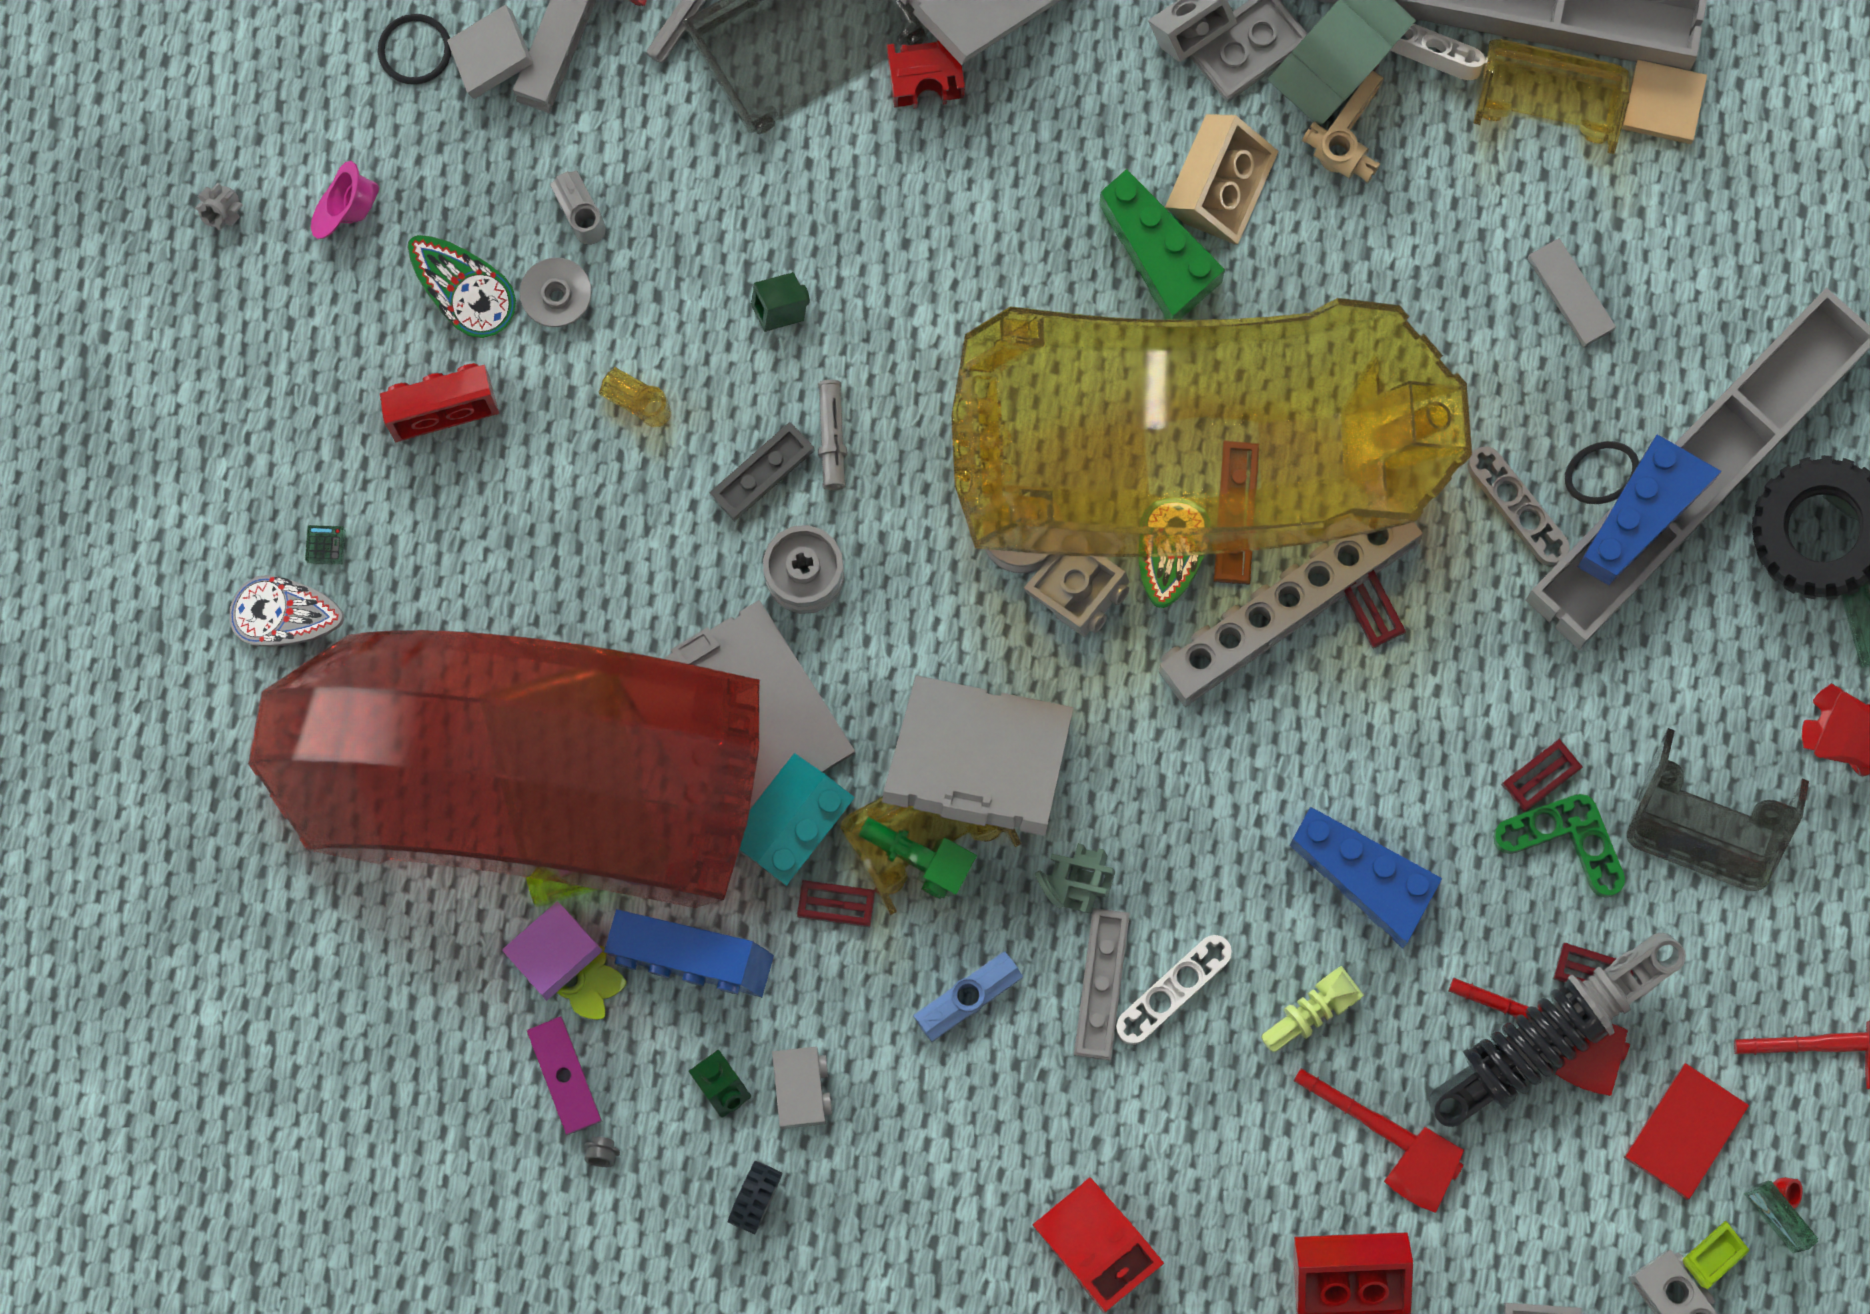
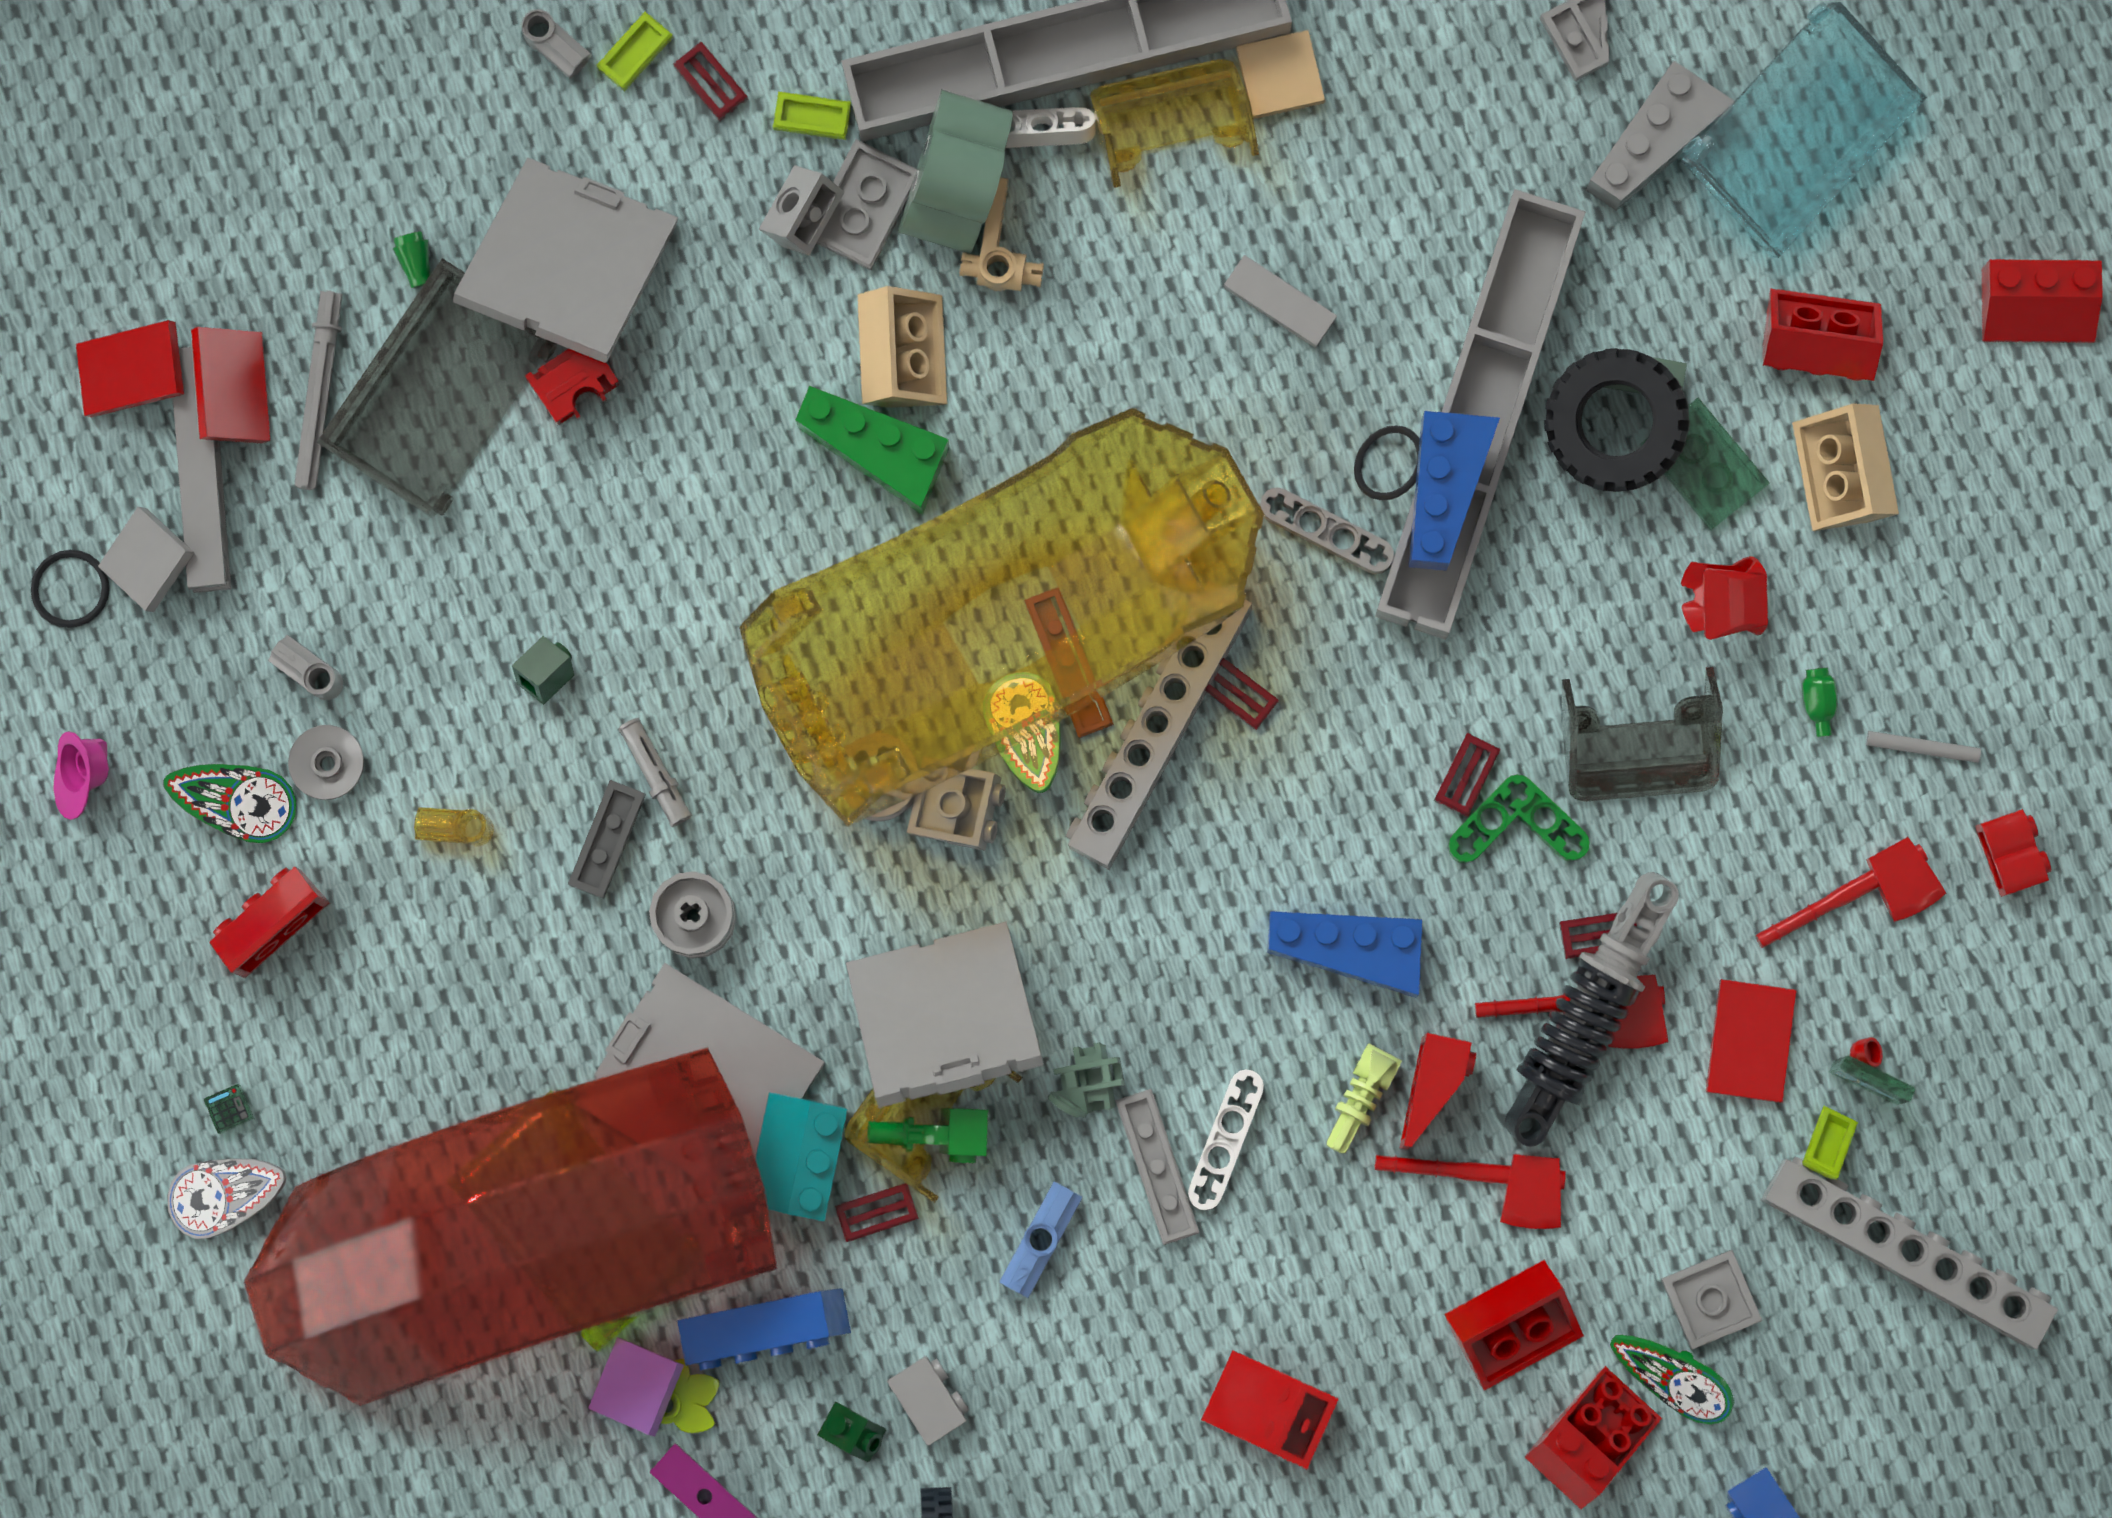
camera: 25 degrees left, 5 degrees up
none -> red slope [1399,1033,1477,1150]

